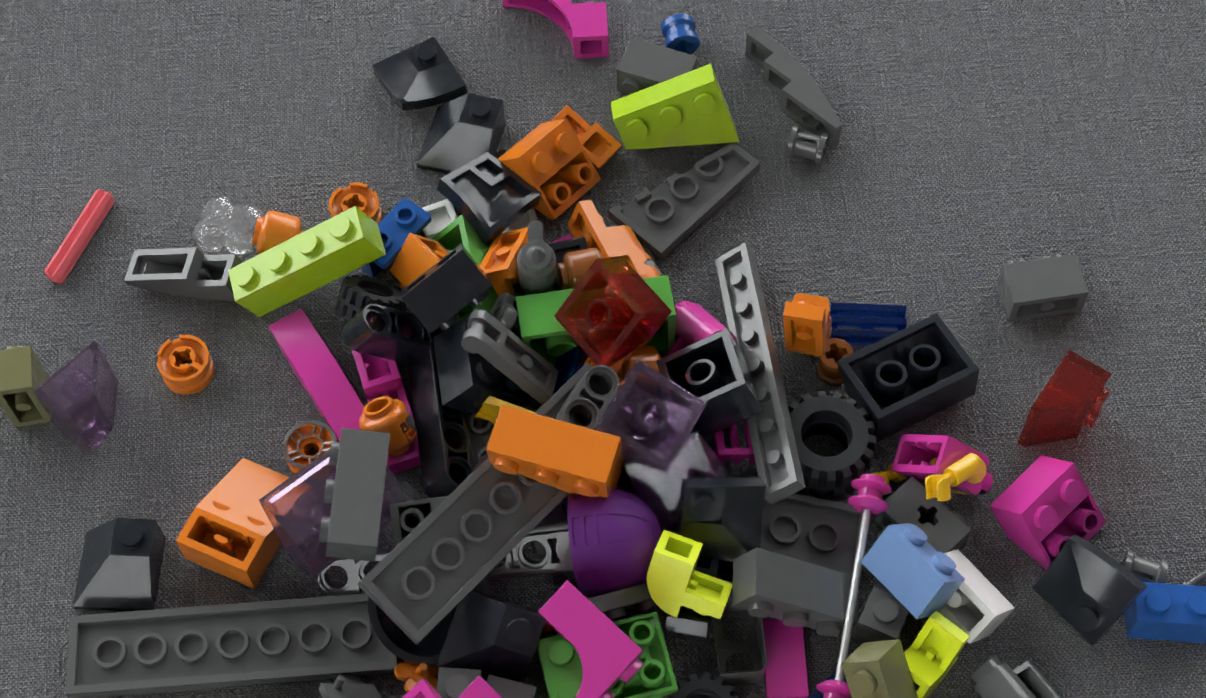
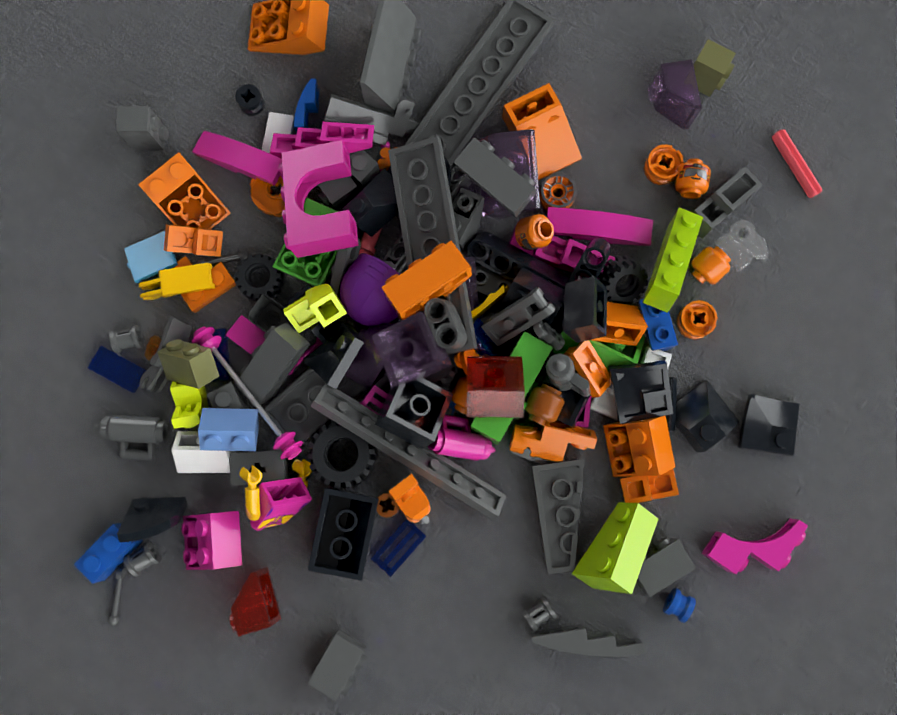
camera: 130 degrees right, 20 degrees up
black slope [73,518,166,611] -> none
none -> orange head [675,158,711,199]

